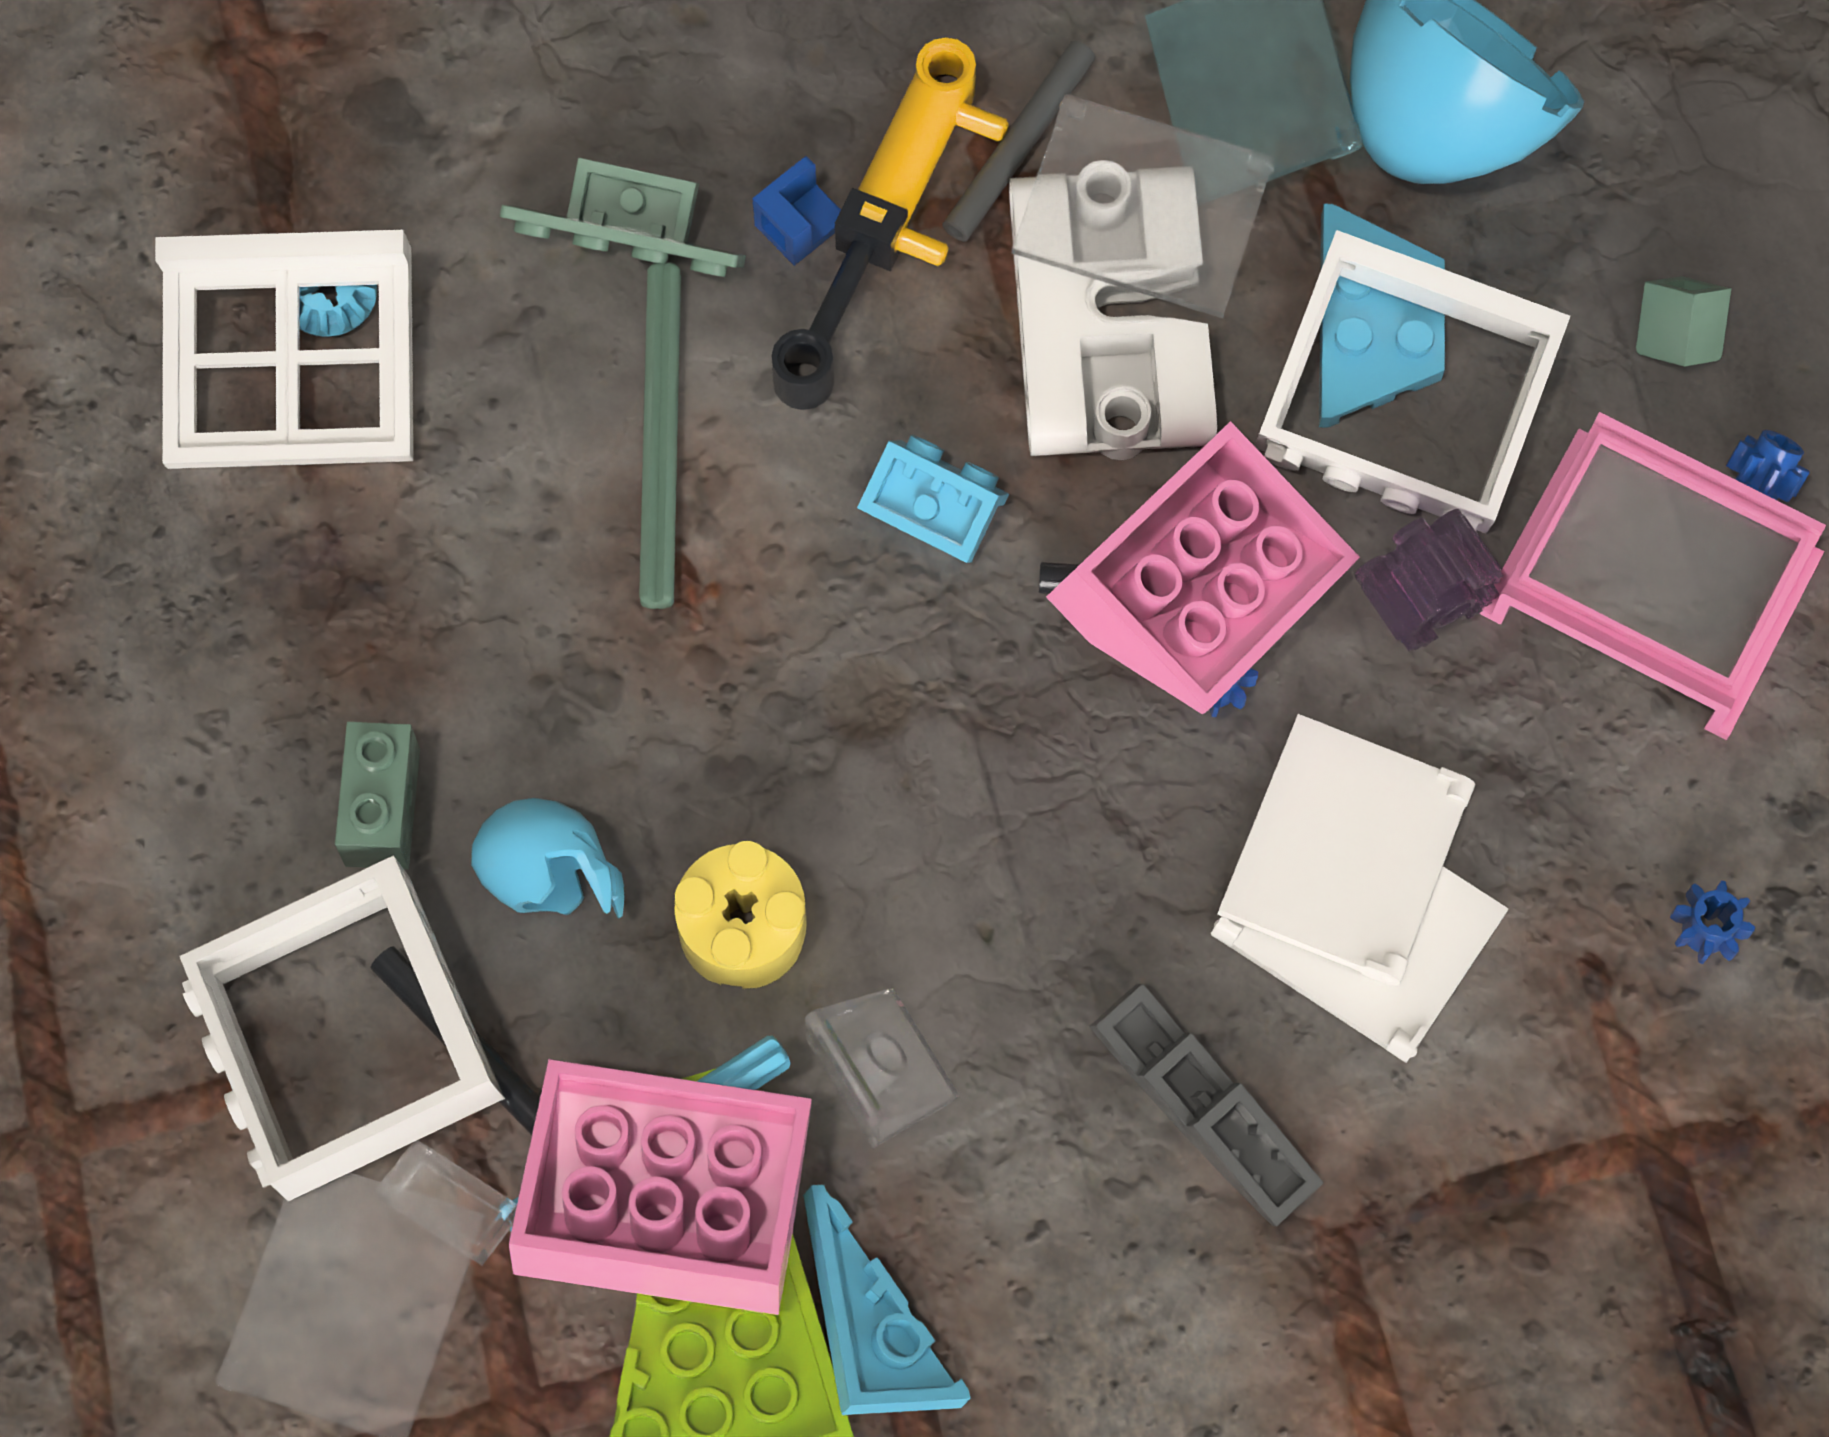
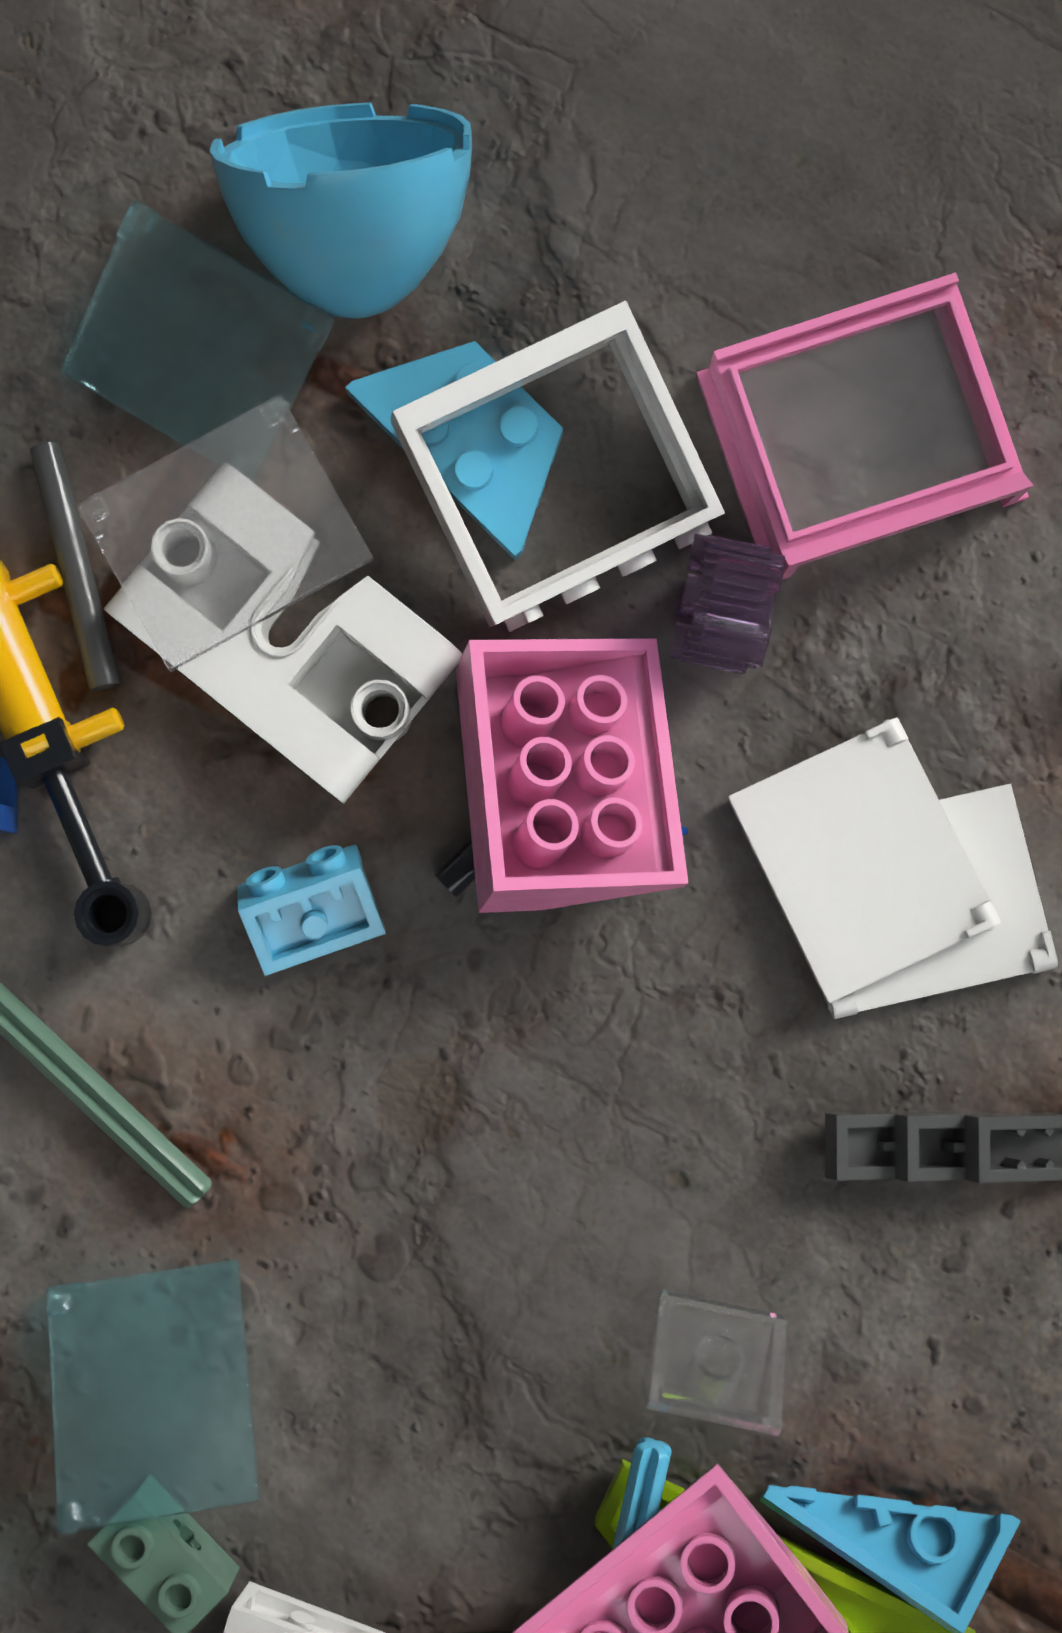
camera: 45 degrees left, 15 degrees up
medium azure helmet [471,798,624,919] -> none
light yellow brick [675,841,807,988] -> none
sand green panel [1636,276,1731,367] -> none
blue gear [1726,430,1810,502] -> none
none -> clear light blue piece [46,1259,260,1535]

